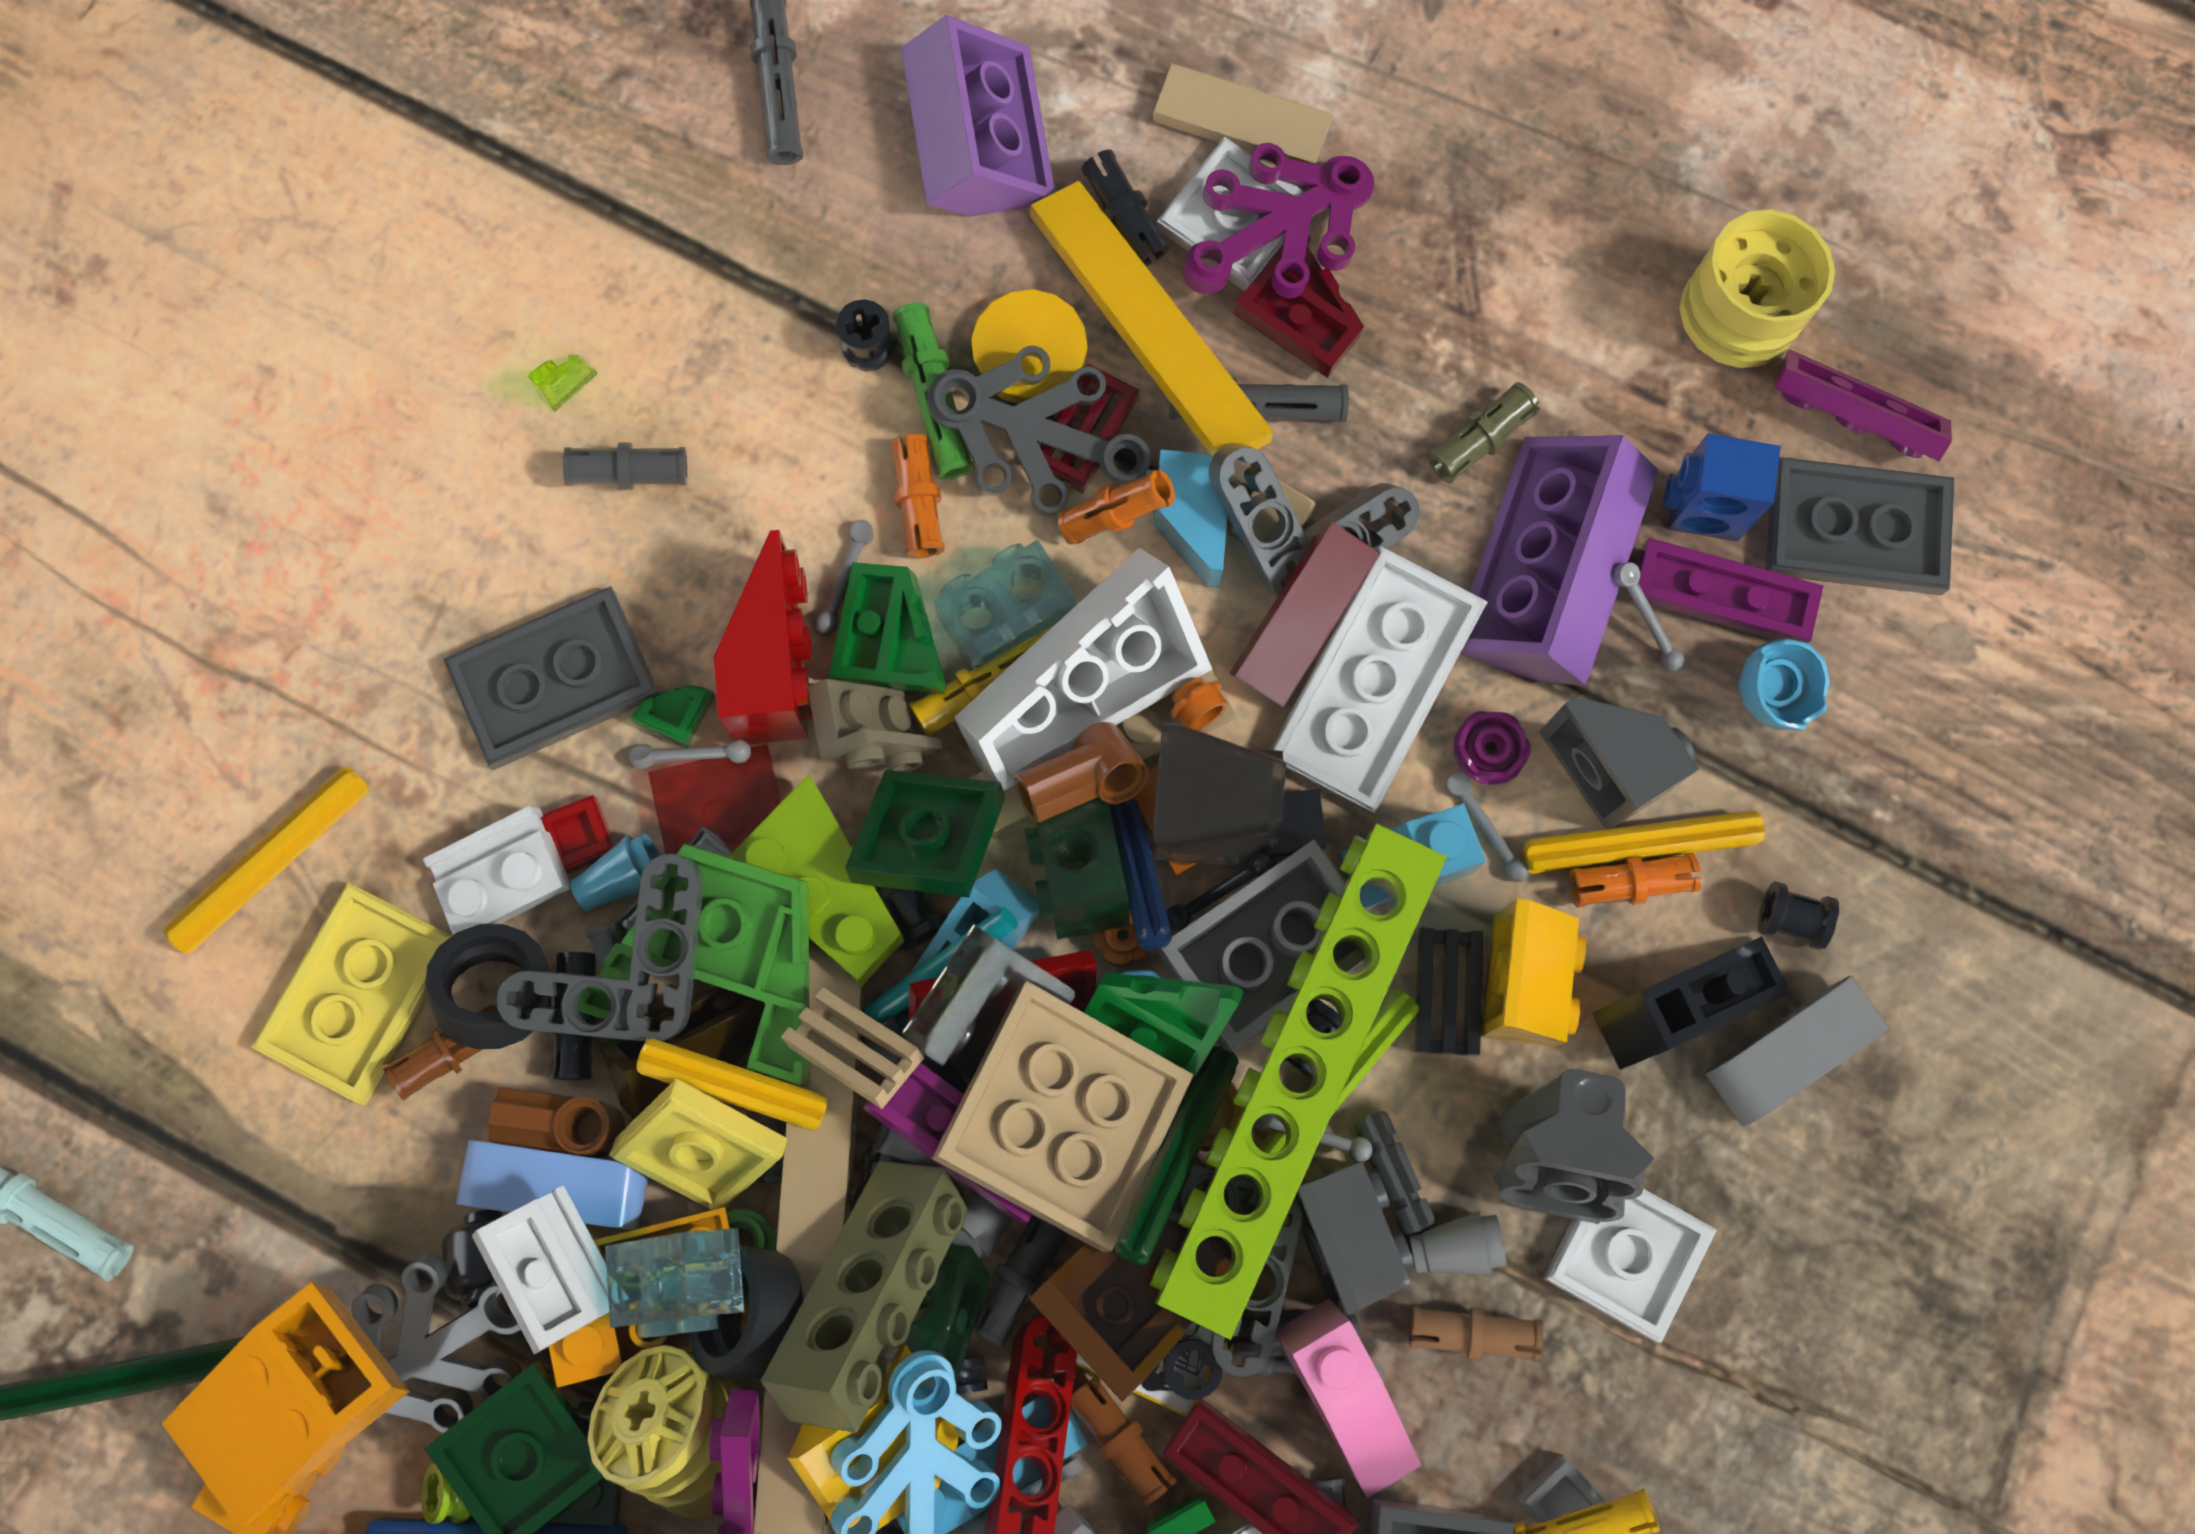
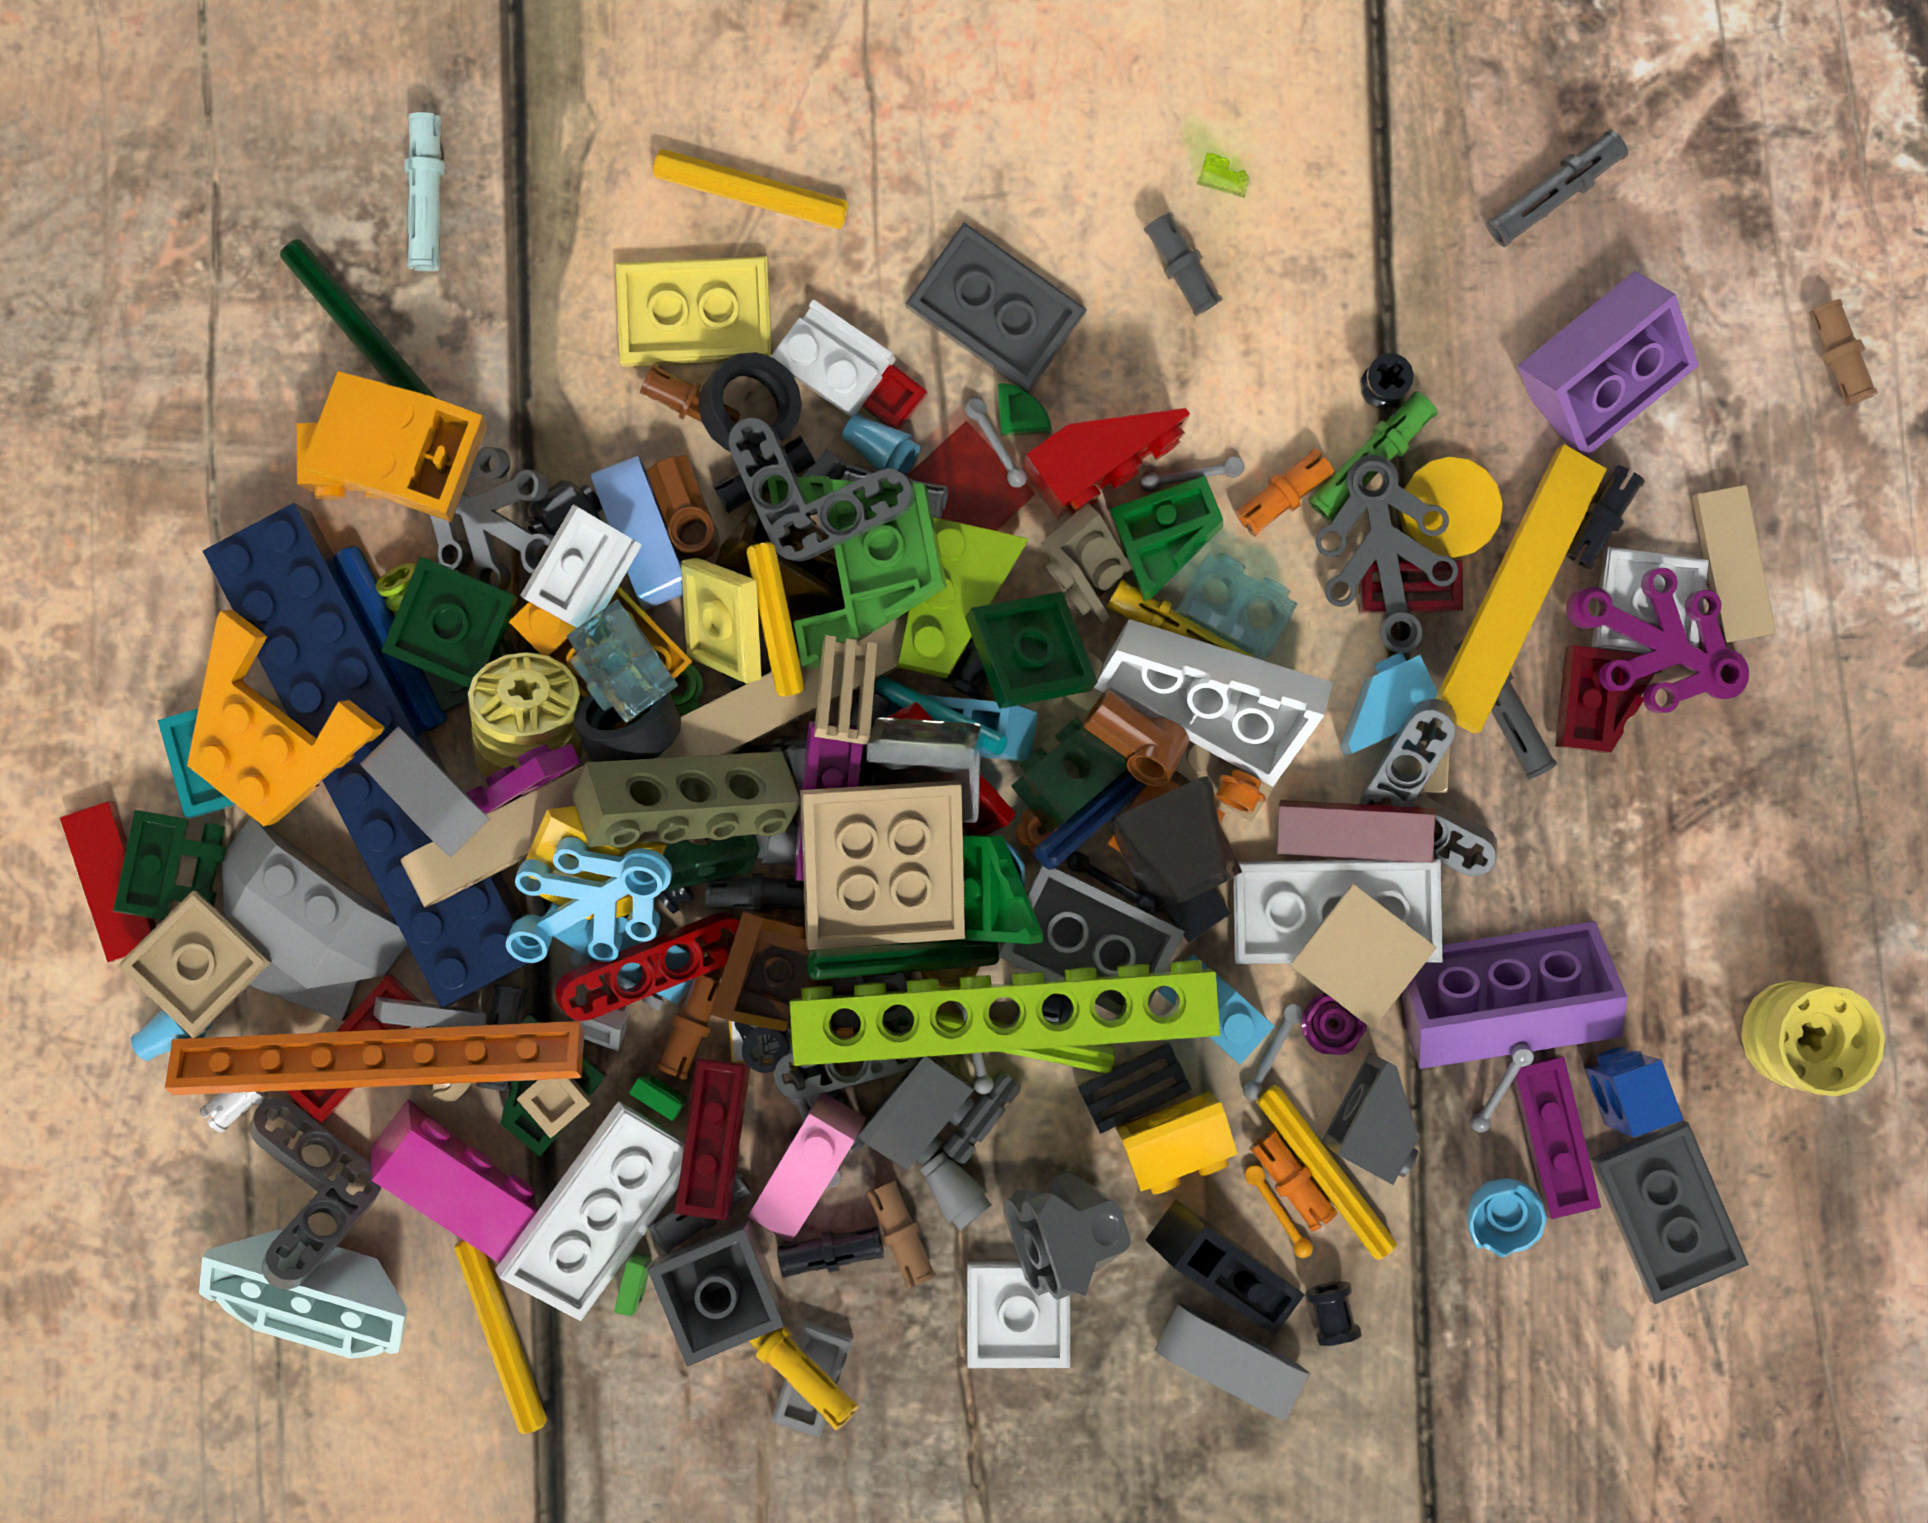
camera: 60 degrees right, 10 degrees up
orange pin [1058,470,1175,545] -> none
olive pin [1427,382,1540,483] -> none
magenta plate [1775,349,1952,462] -> none
none -> black pin [777,1225,884,1278]
none -> light orange hinge [1244,1164,1313,1258]
none -> tan tile [1290,884,1437,1030]

